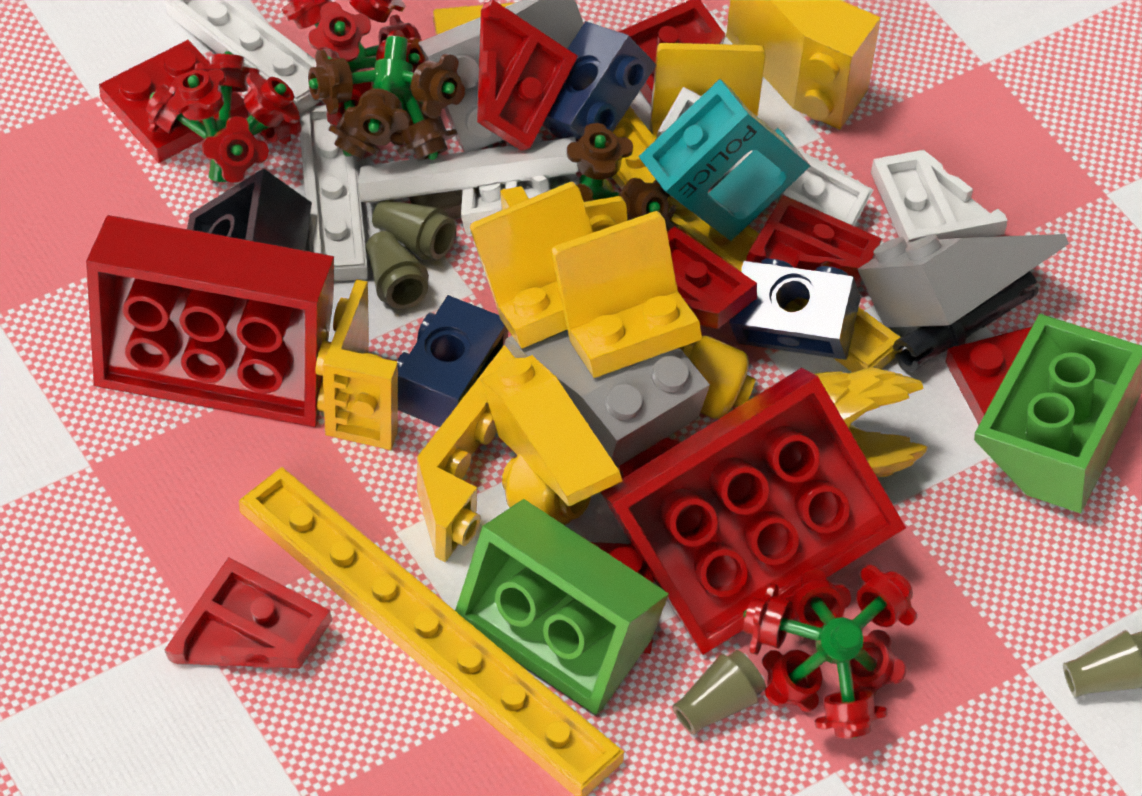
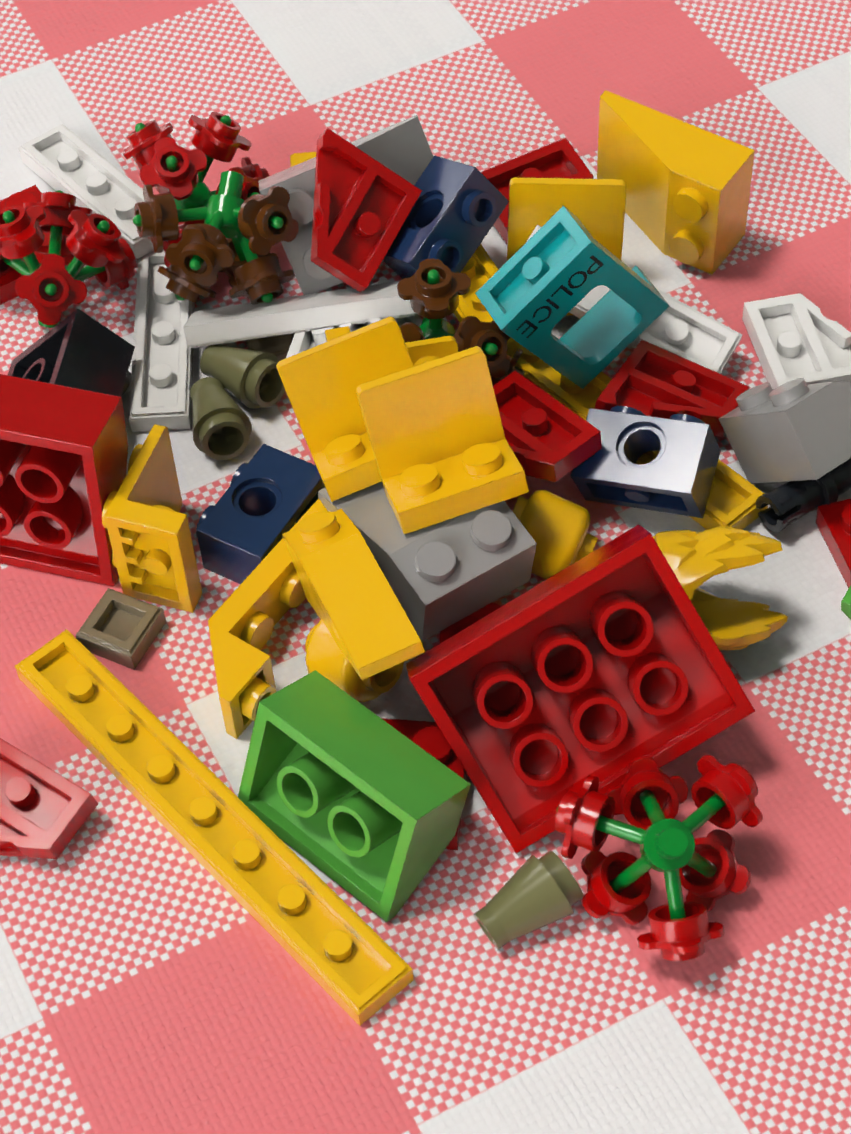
camera: 10 degrees right, 0 degrees up
none -> dark tan tile [76,588,166,670]

